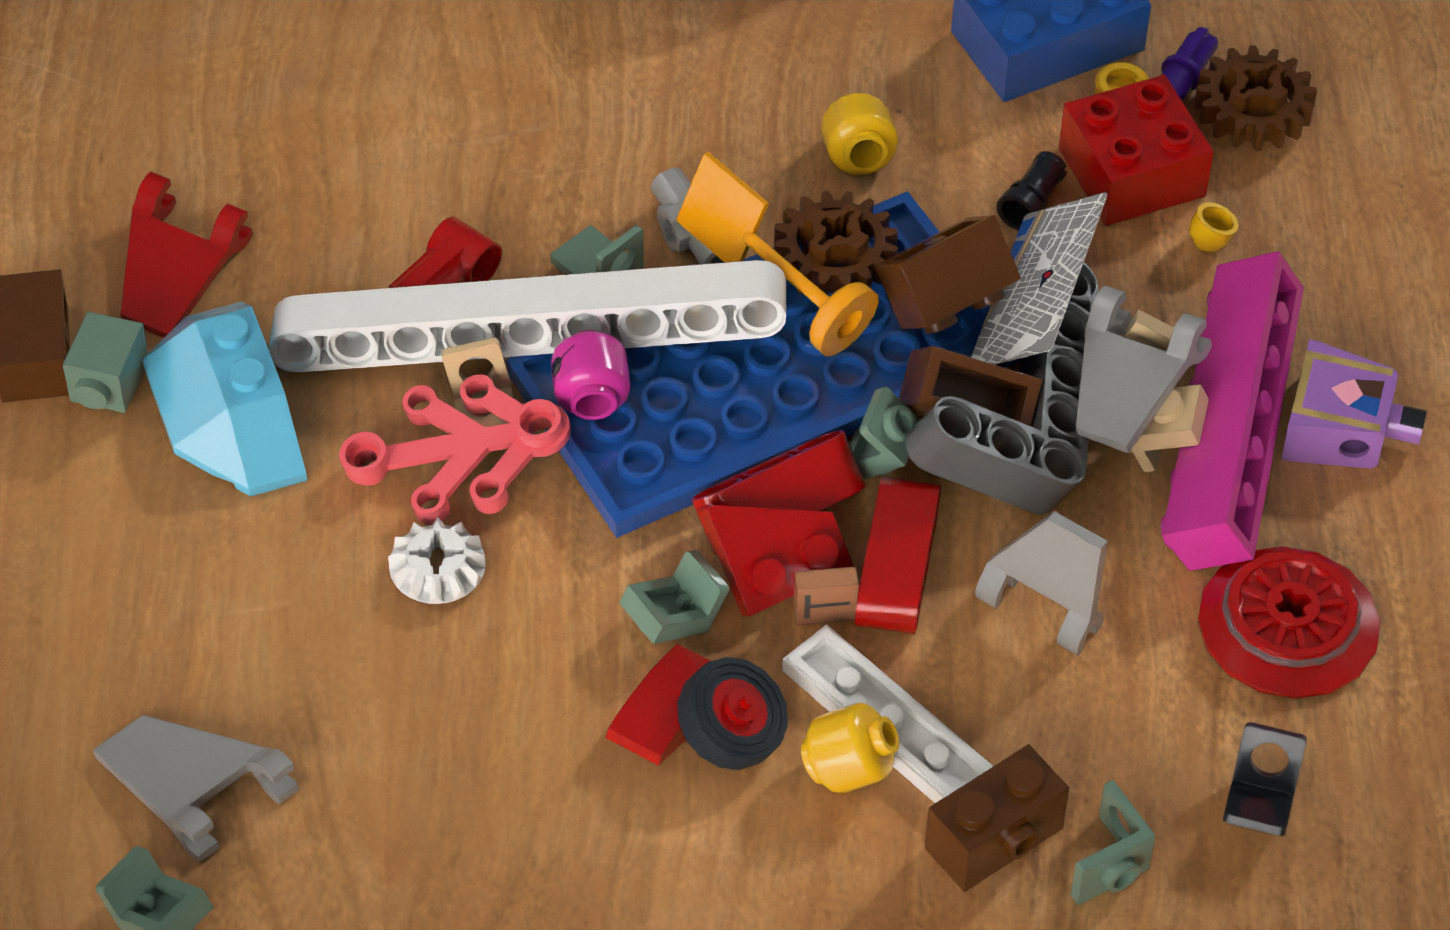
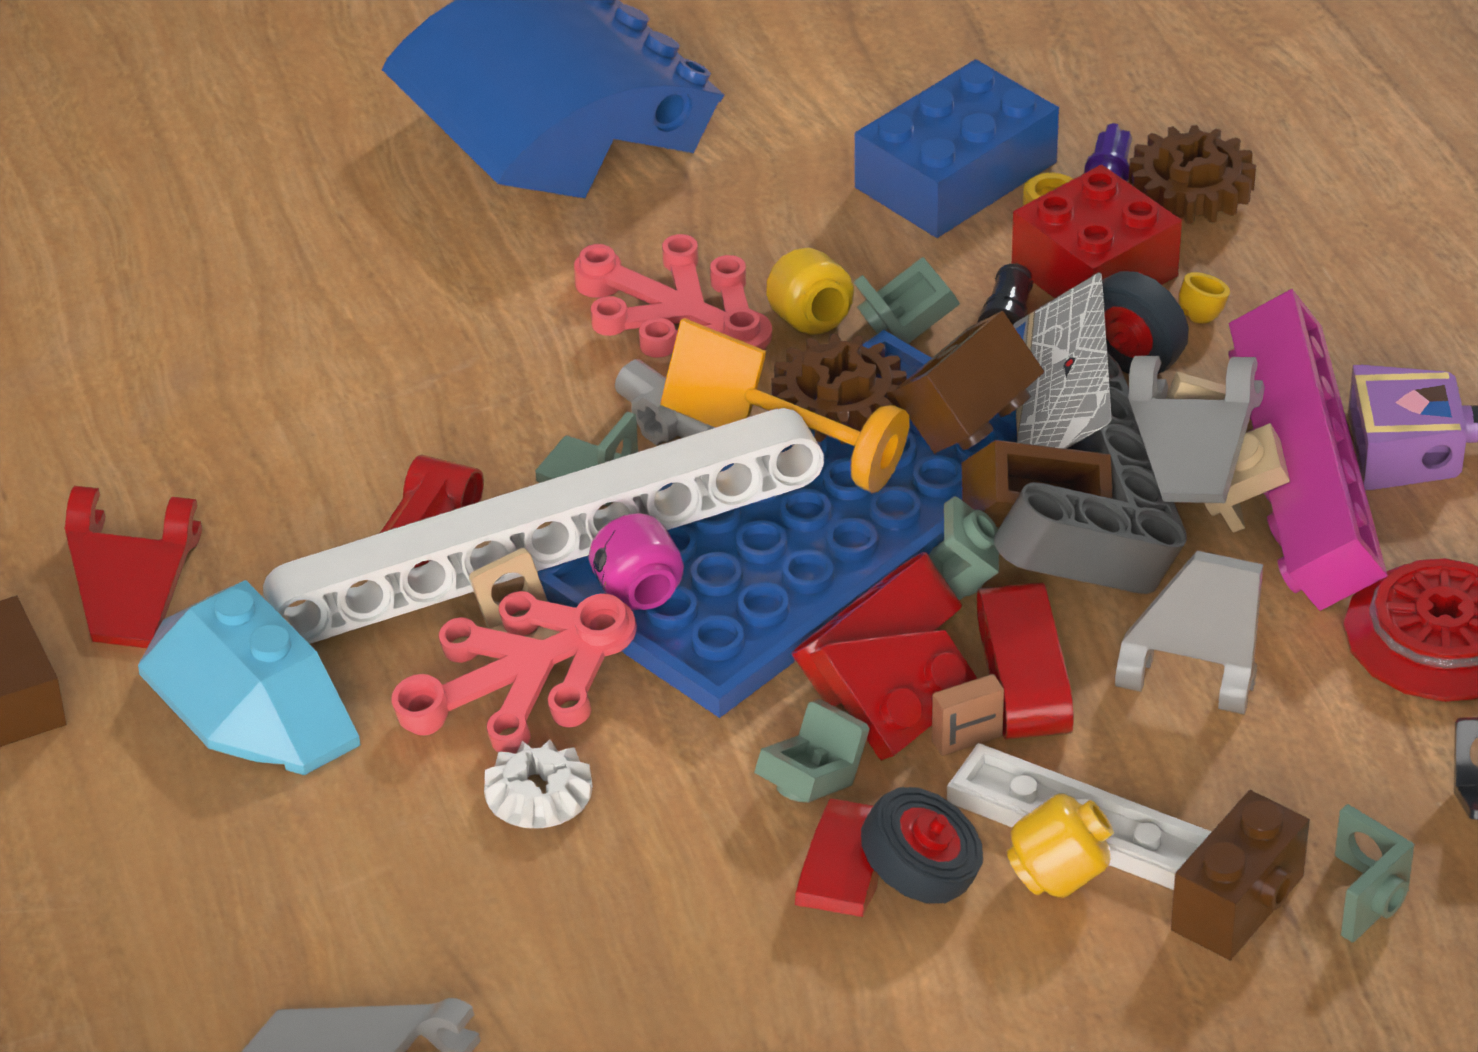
camera: 15 degrees left, 10 degrees down
sand green brick [63,312,148,413] -> none
none -> coral plant [574,234,772,358]
none -> sand green bracket [853,257,960,344]
none -> black wheel [1102,271,1189,374]

